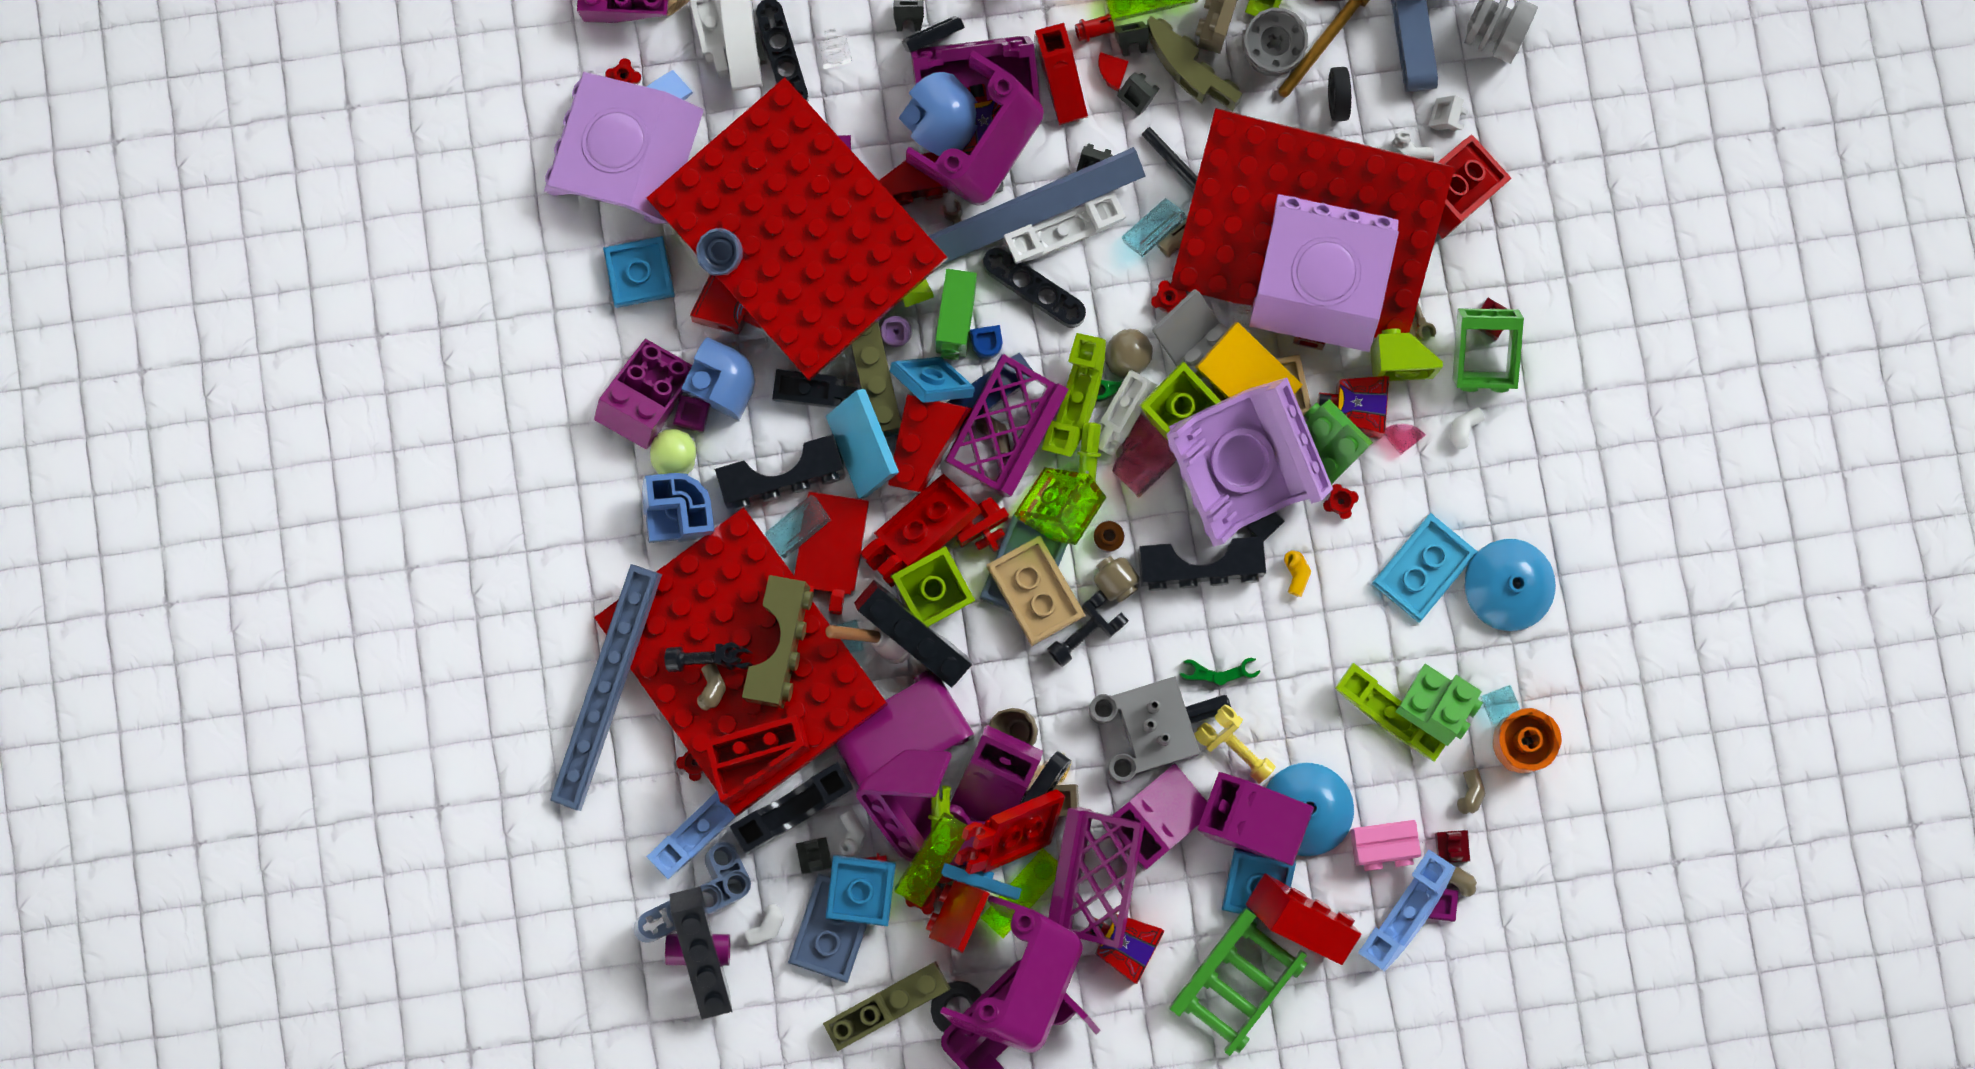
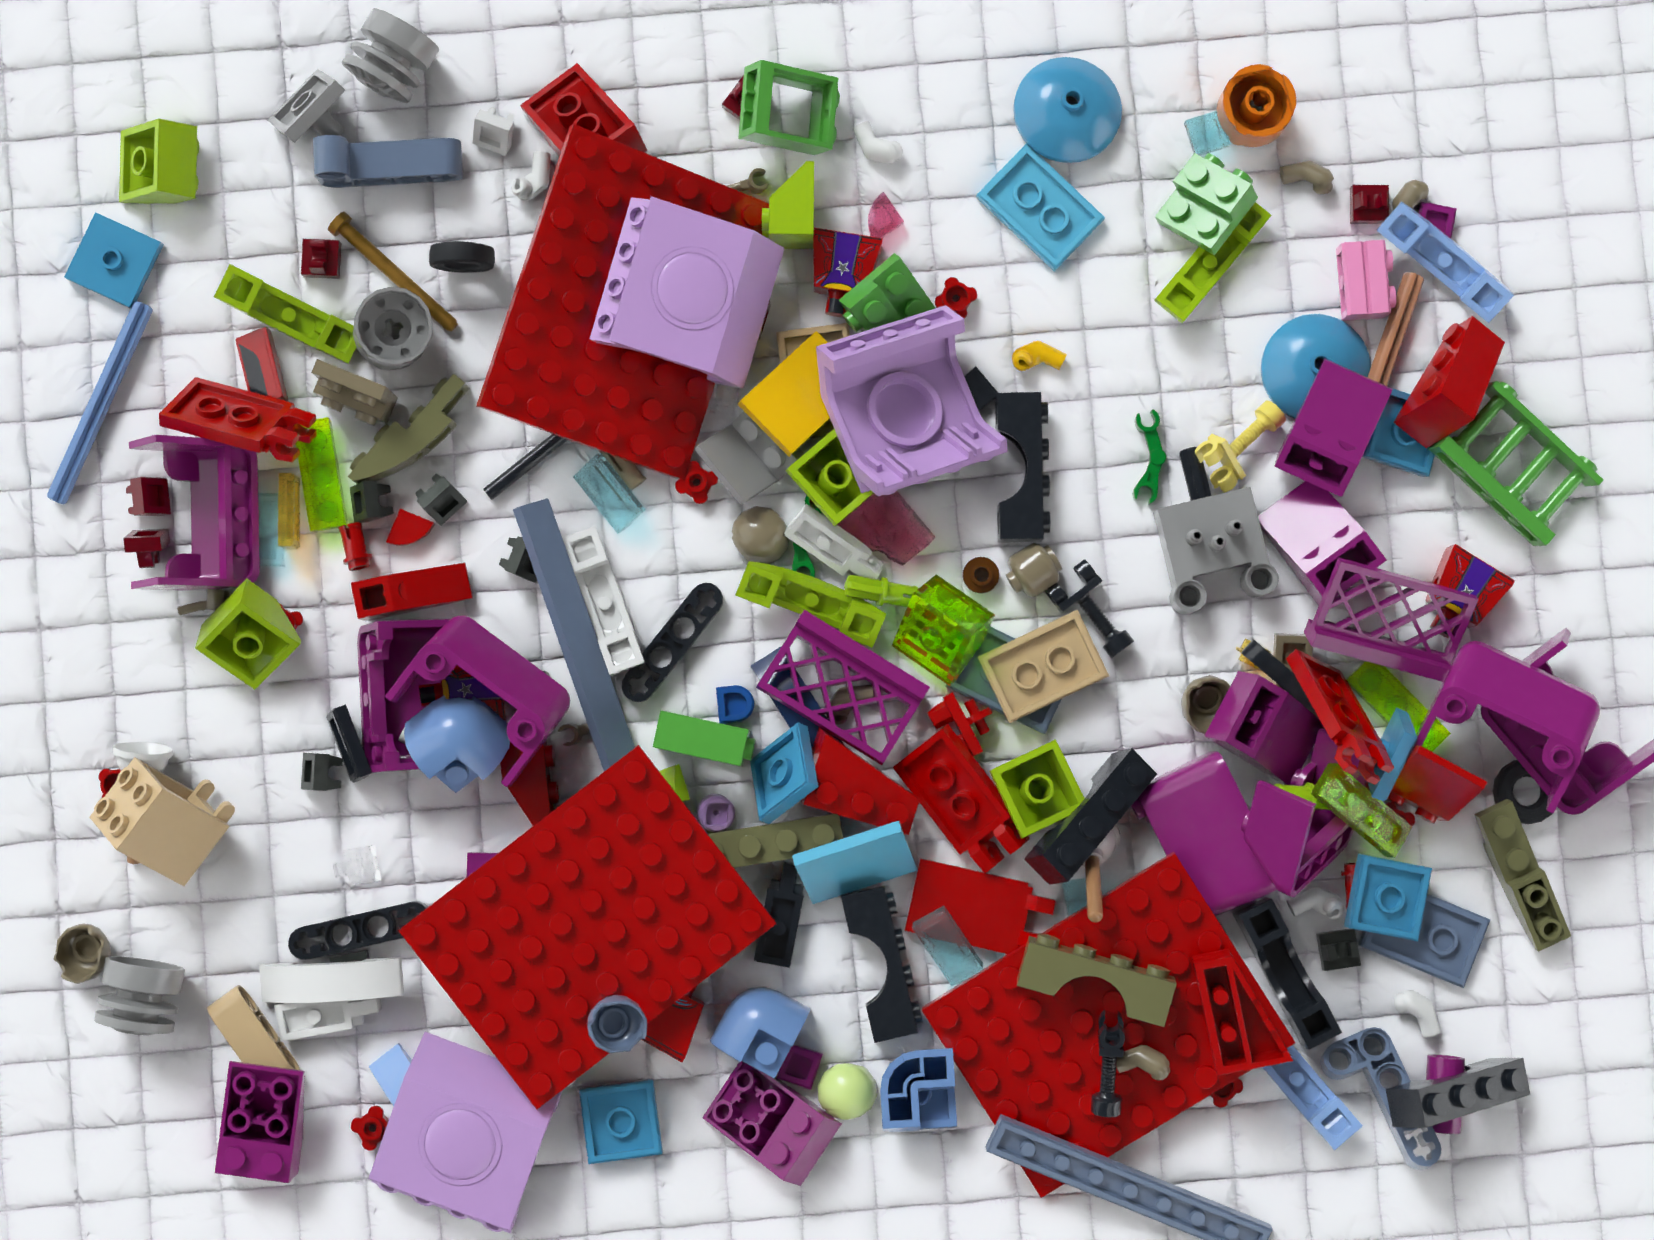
camera: 80 degrees left, 5 degrees up
none -> nougat axle [1368,272,1424,386]

